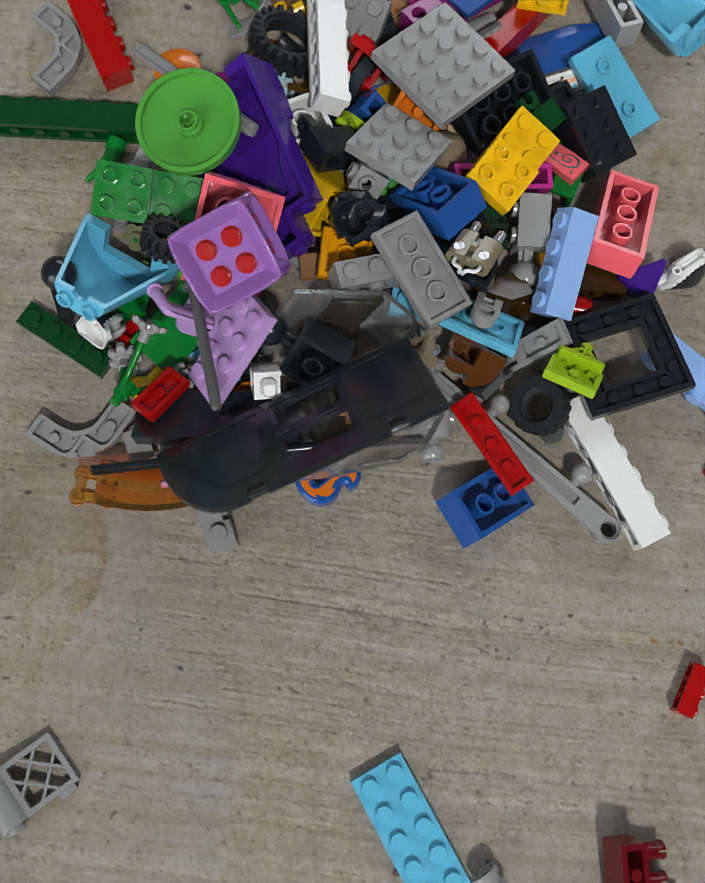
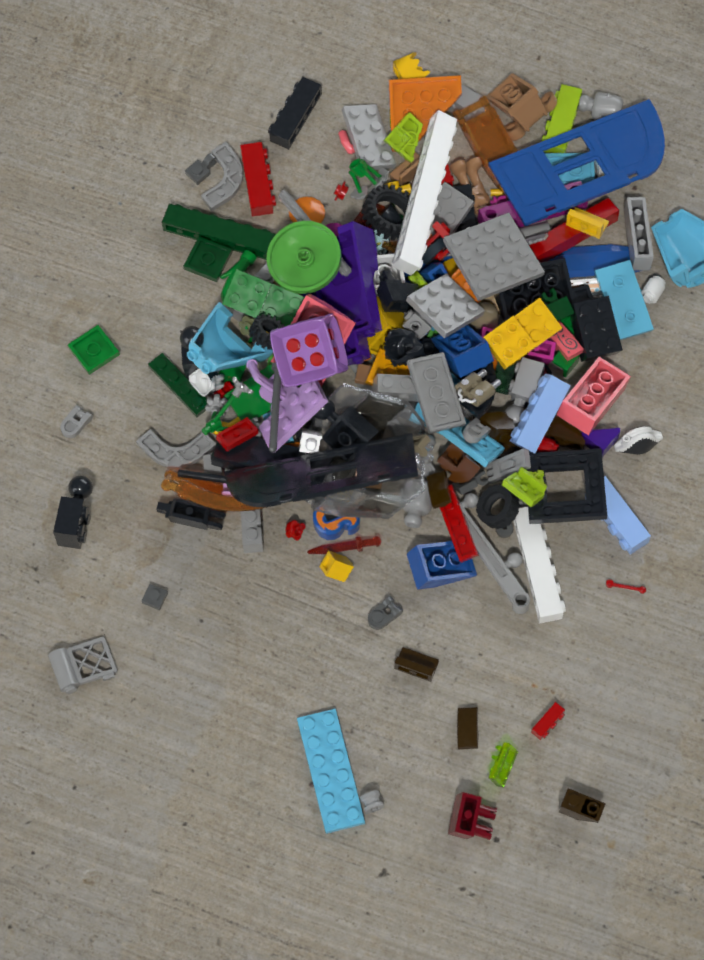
camera: 20 degrees right, 10 degrees down
none -> dark grey plate [142,584,168,610]
none -> black hinge [156,498,226,530]
none -> dark green plate [183,236,233,282]
none -> dark grey plate [185,153,217,185]
none -> red plate [285,520,306,541]
none -> clear red sword [307,536,381,554]
none -> yellow panel [319,550,354,582]
none -> red plate [334,181,349,201]
none -> dark grey plate [368,596,403,630]
none -> dark brown panel [394,647,439,682]
none -> dark brown slope [426,470,452,509]
none -> dark brown slope [457,707,479,750]
none -> clear neon green plate [488,742,518,788]
none -> white brick [641,276,666,304]

